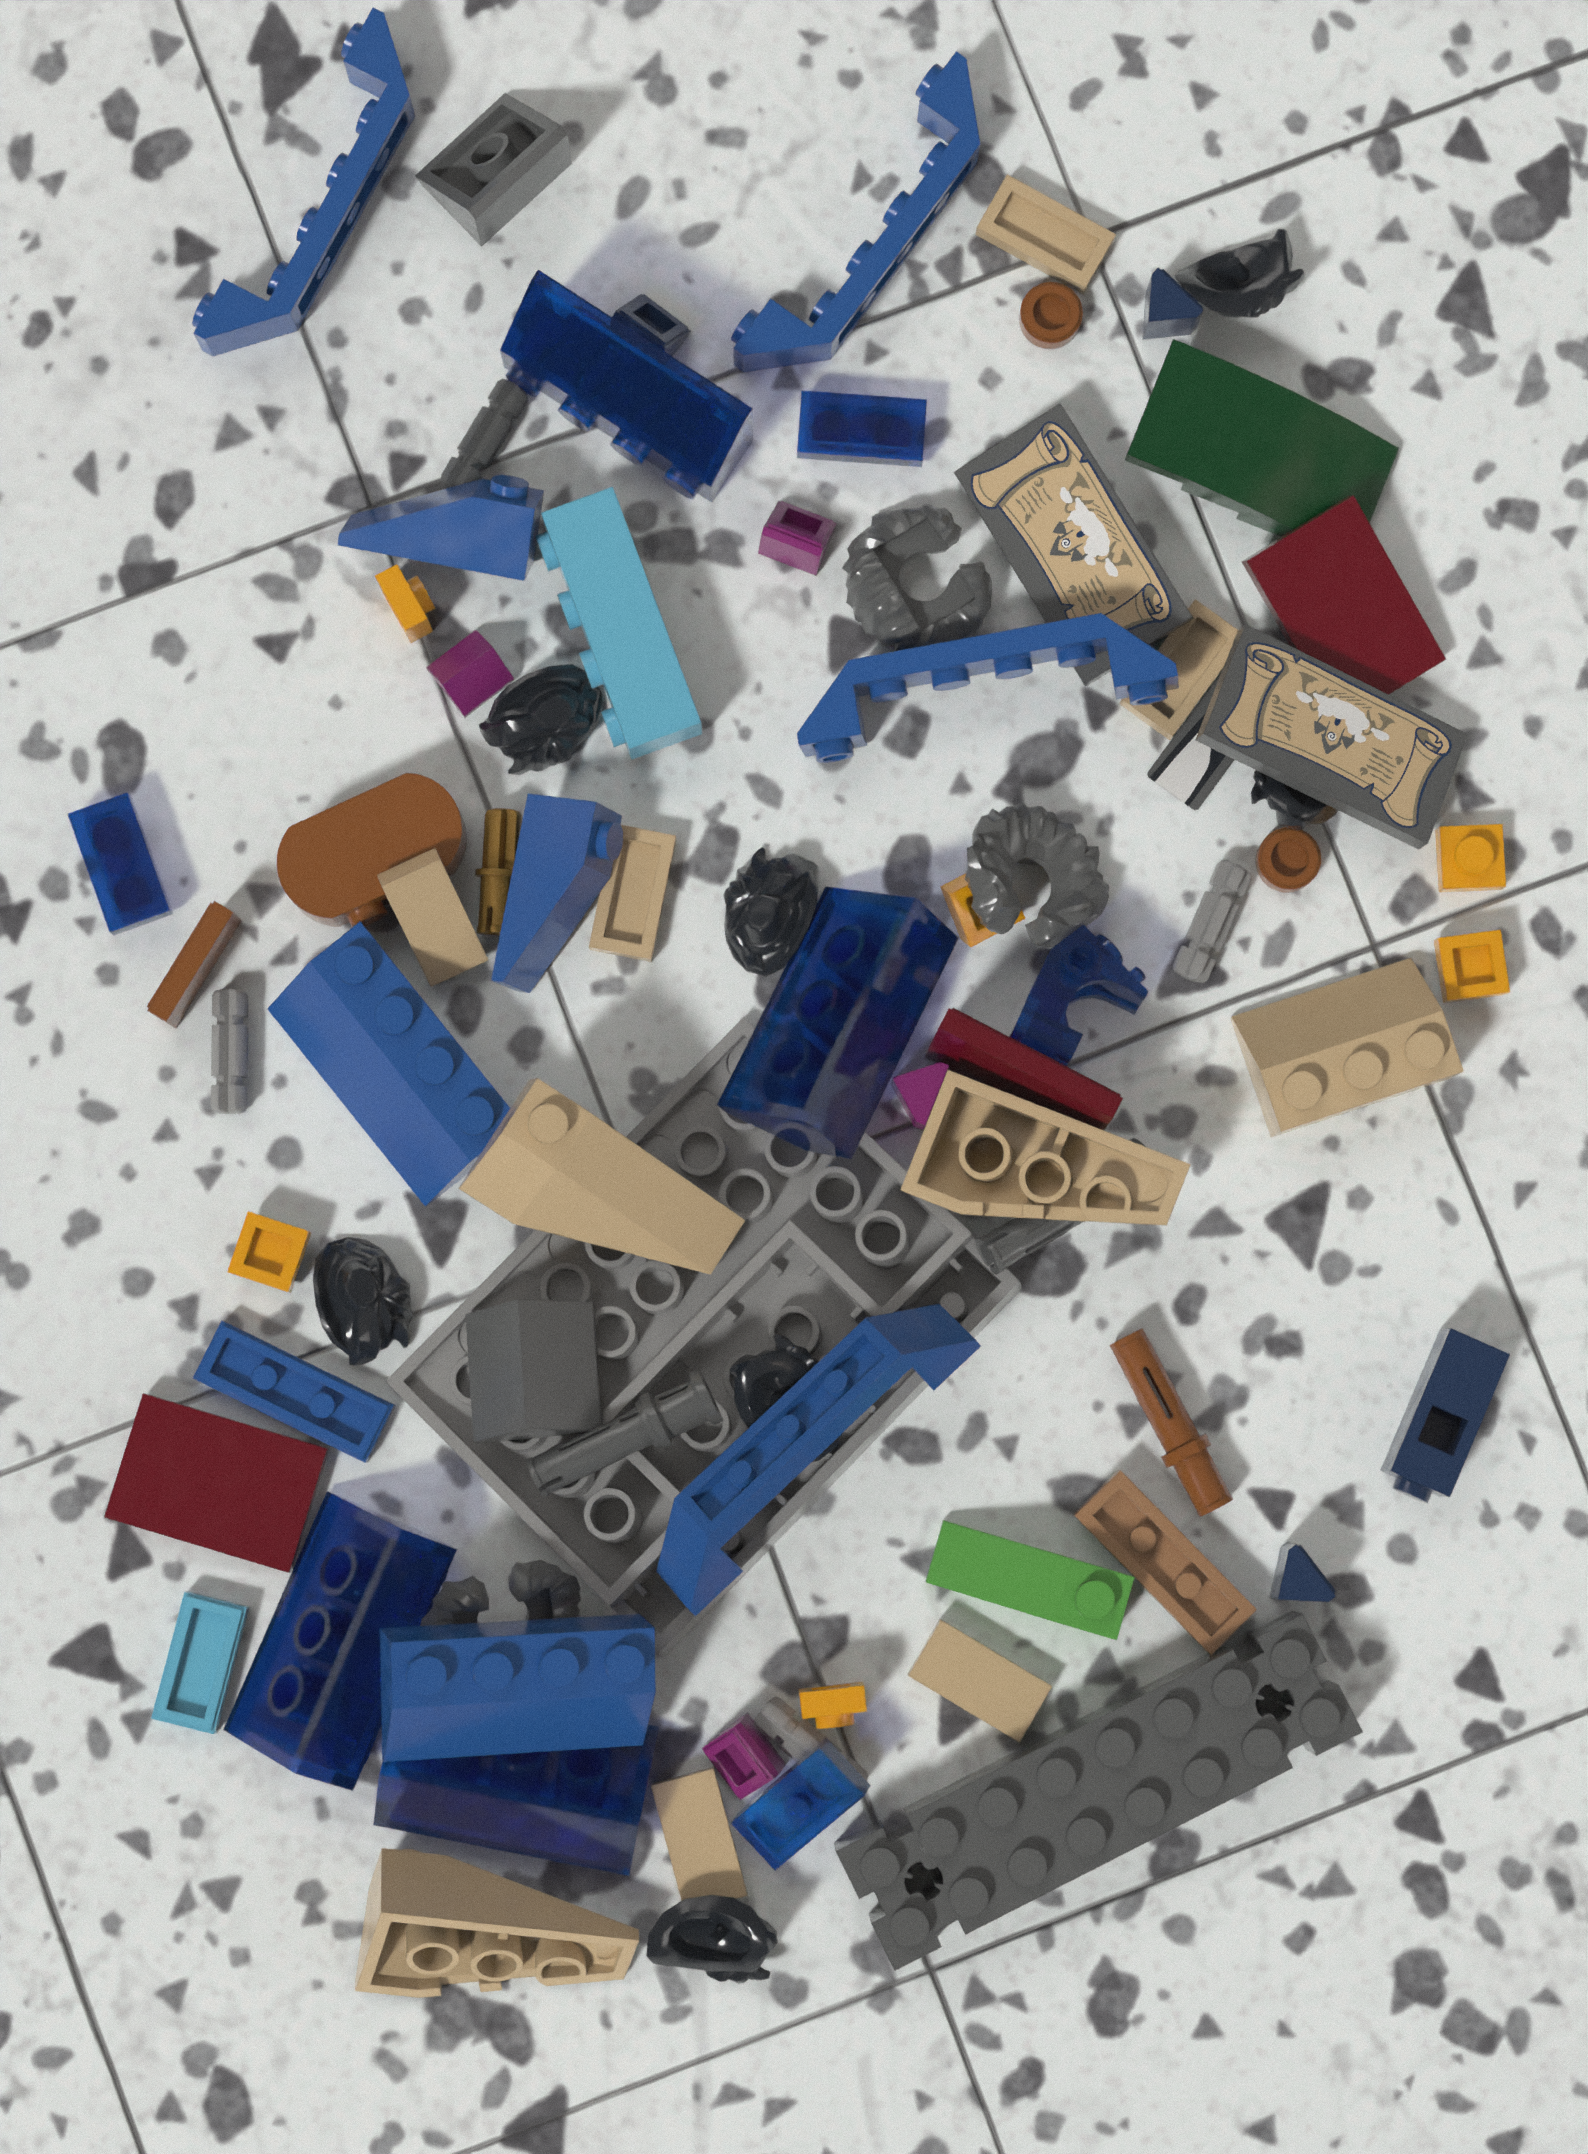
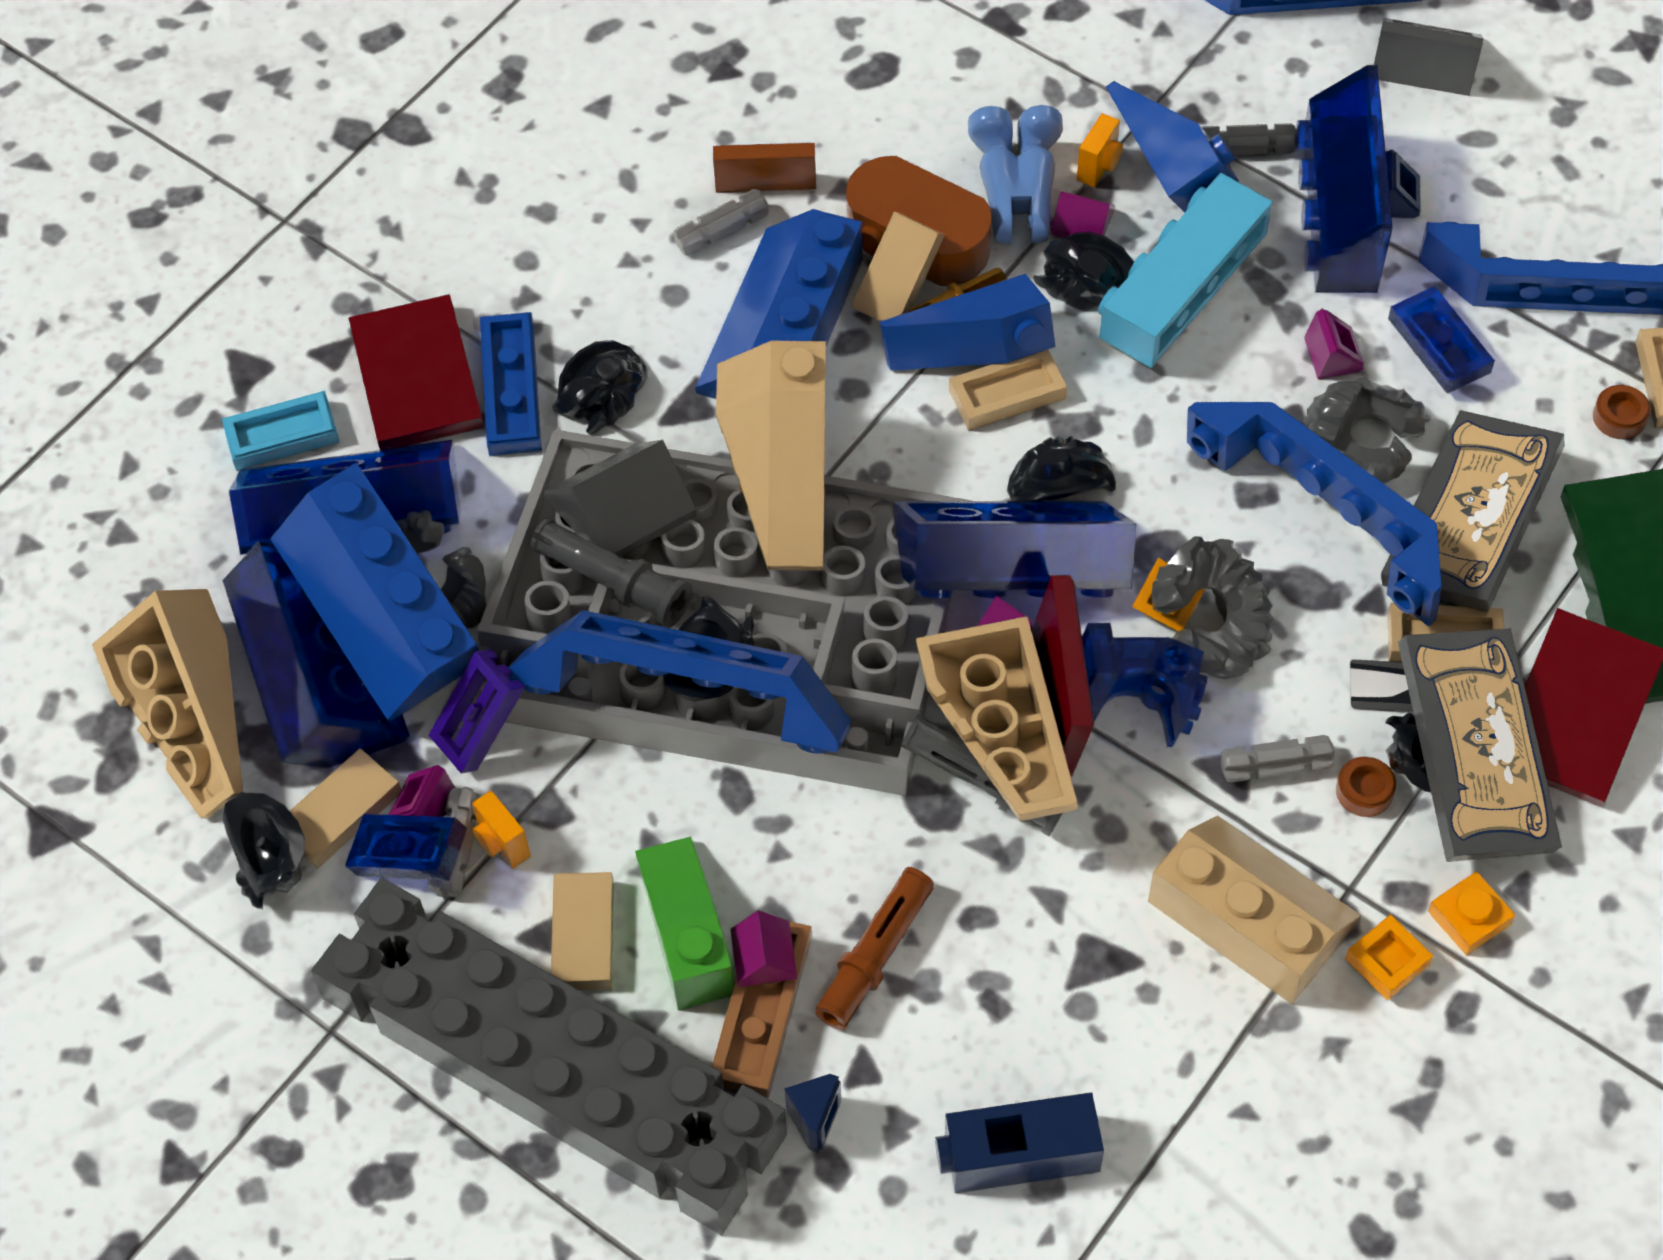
camera: 65 degrees right, 25 degrees down
clear blue plate [67,792,174,935] -> none
light orange plate [227,1211,312,1293] -> none
none -> dark purple tile [428,649,525,774]
none -> magenta slope [730,910,797,987]
none -> medium blue piece [968,105,1063,244]

